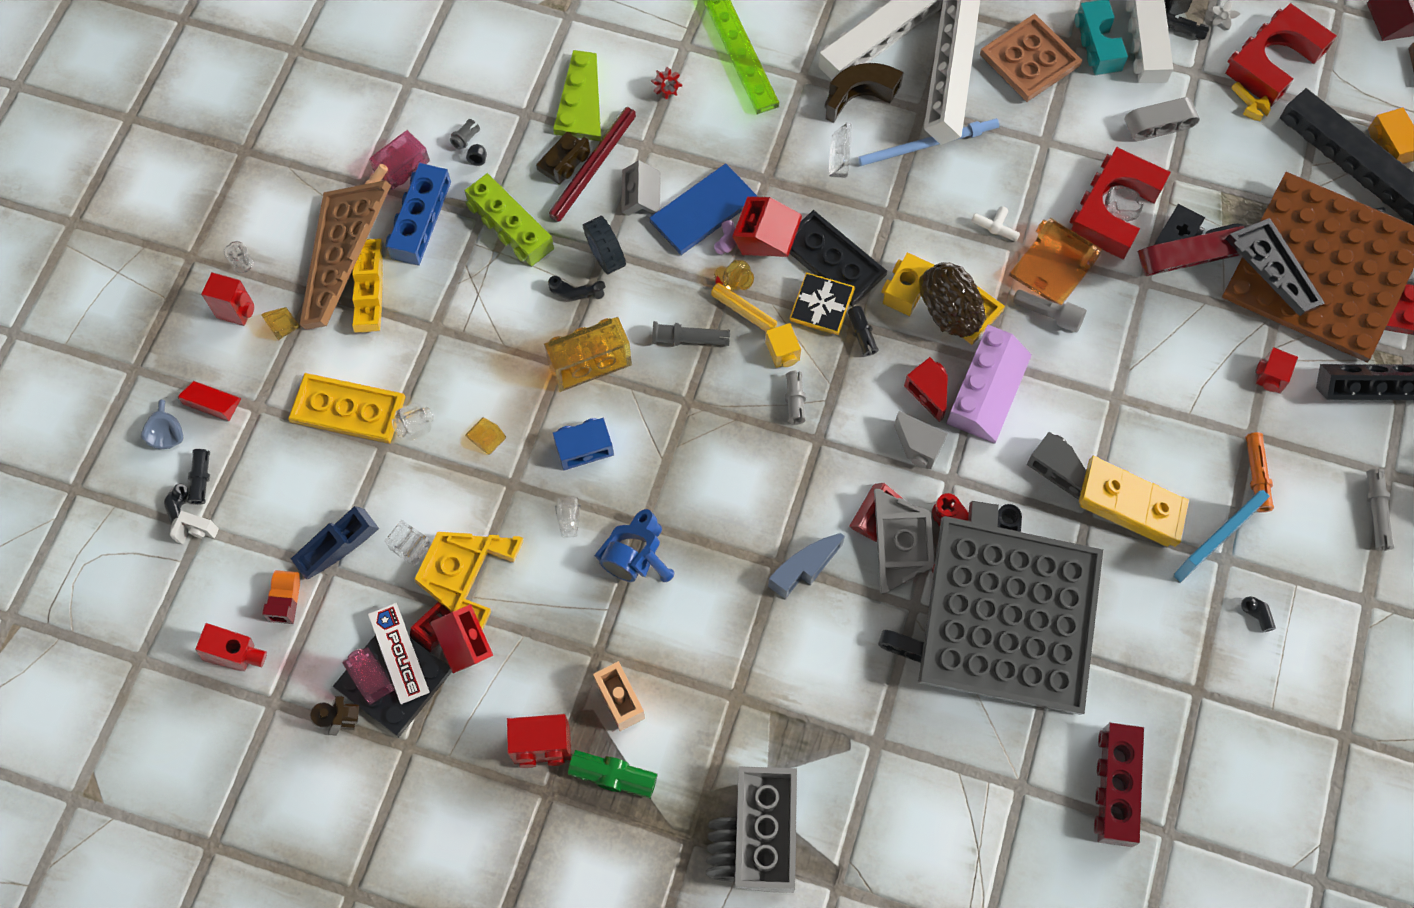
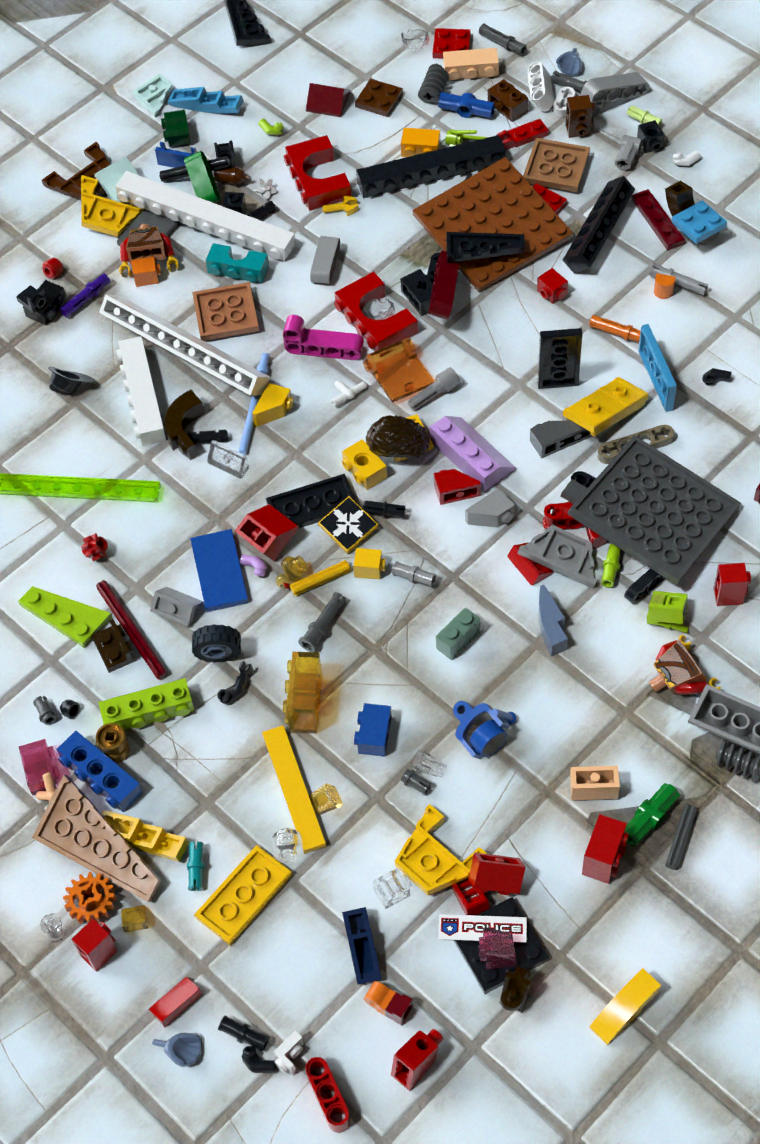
camera: 60 degrees left, 10 degrees down
none -> orange gear [63,872,116,924]
none -> pearl gold wheel [95,723,130,763]
none -> teal pin [187,841,205,891]
none -> black axle [188,429,228,444]
none -> yellow slope [252,383,294,426]
none -> yellow tile [262,725,326,854]
none -> dark pink beam [283,315,364,360]
none -> red beam [305,1057,350,1133]
none -> dark grey pin [401,769,432,795]
none -> sand green brick [435,608,480,660]
none -> black tile [537,328,582,389]
none -> yellow slope [589,968,661,1045]
none -> dark tan beam [597,424,674,464]
none -> lime pin [601,544,621,588]
none -> lime piece [647,591,689,633]
none -> torso [649,635,721,695]
none -> orange brick [654,273,676,299]
none -> dark grey axle [666,804,697,870]
none -> red brick [713,563,751,606]

